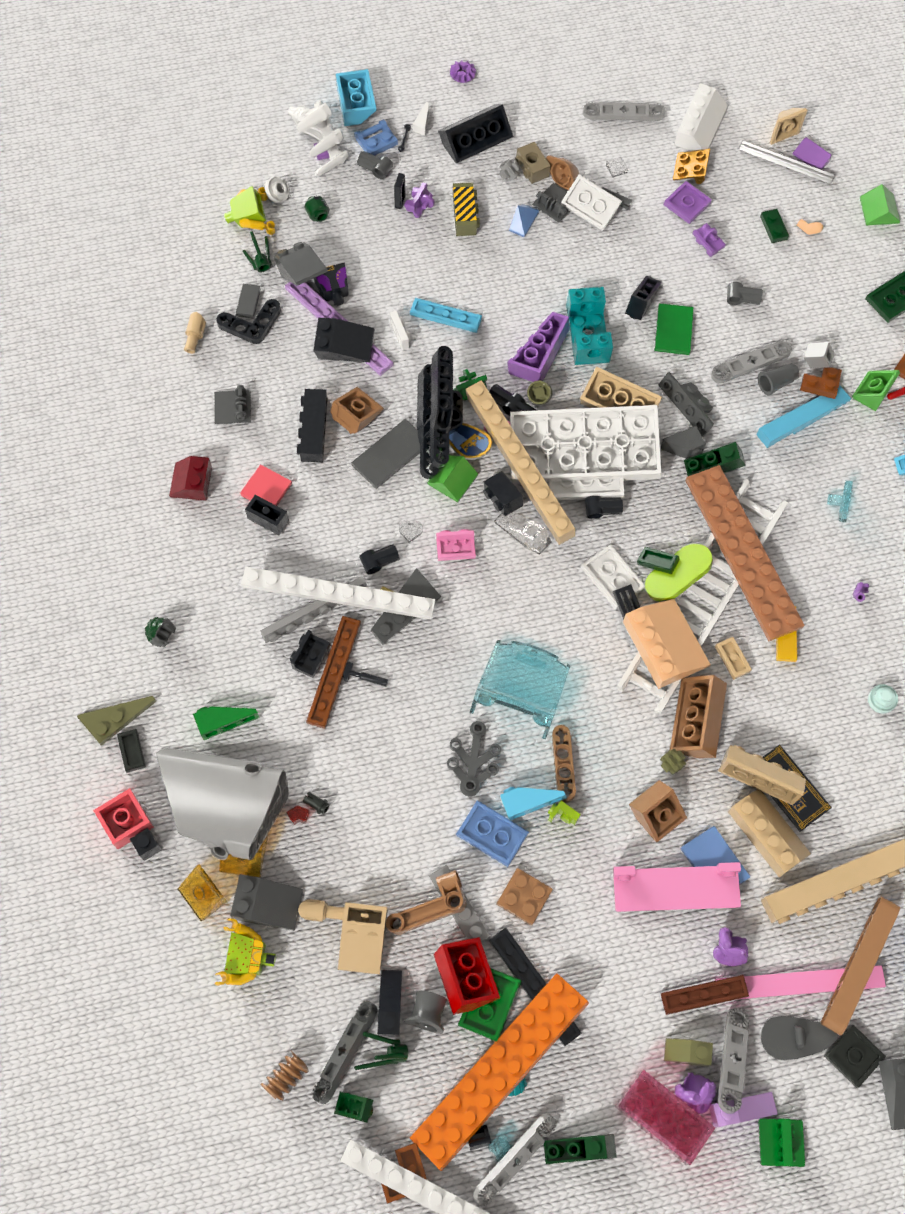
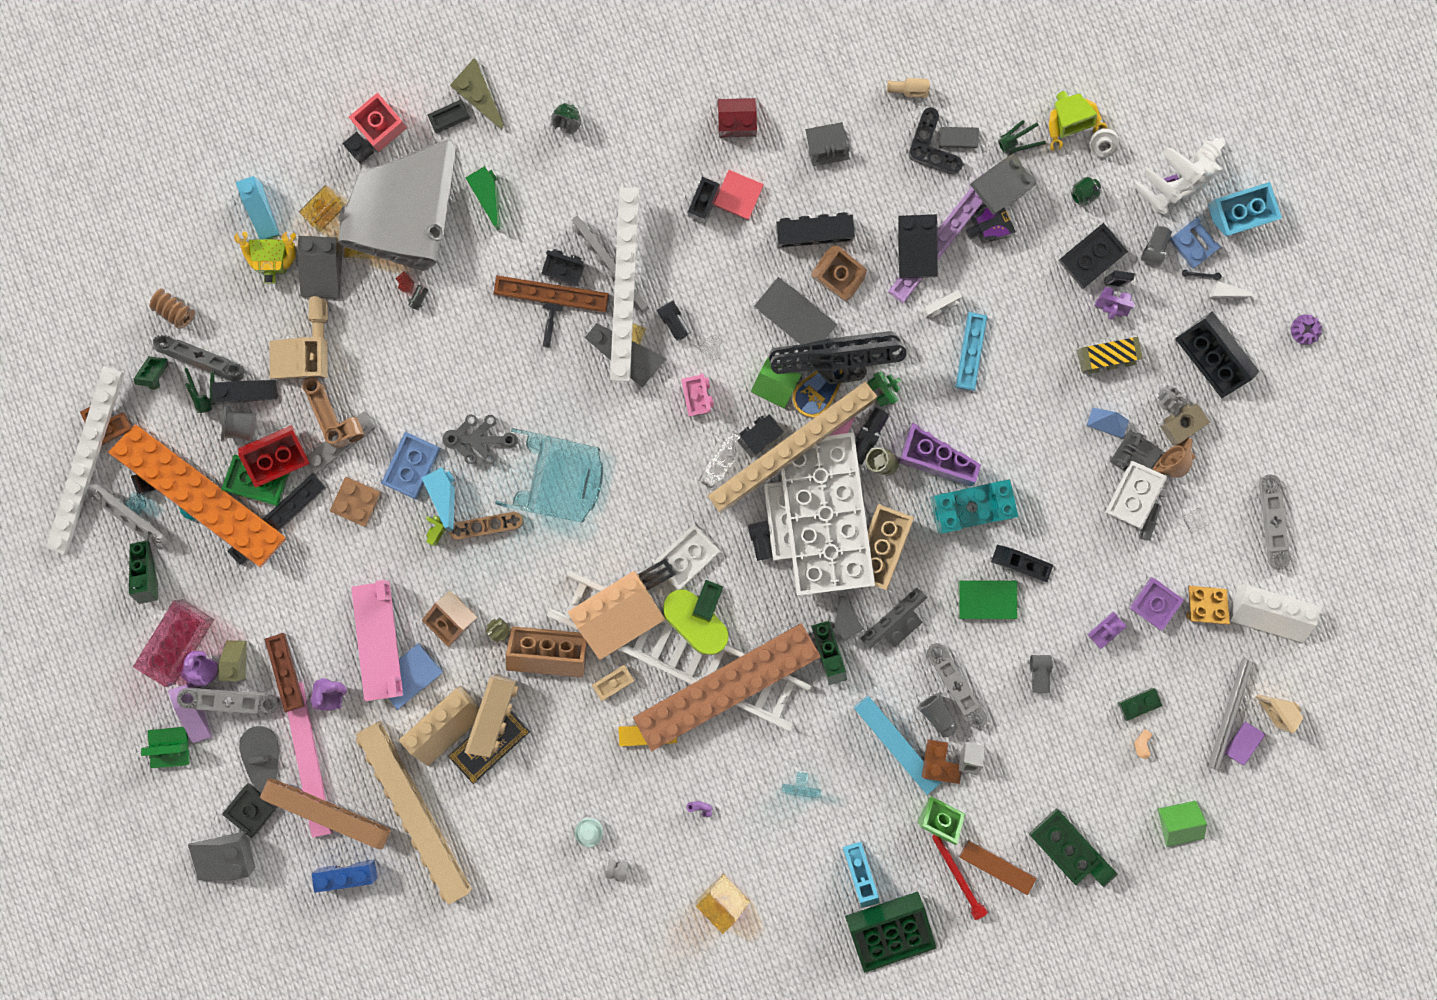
camera: 85 degrees right, 20 degrees up
none -> medium azure slope [236,176,279,239]
none -> black plate [1058,222,1128,289]

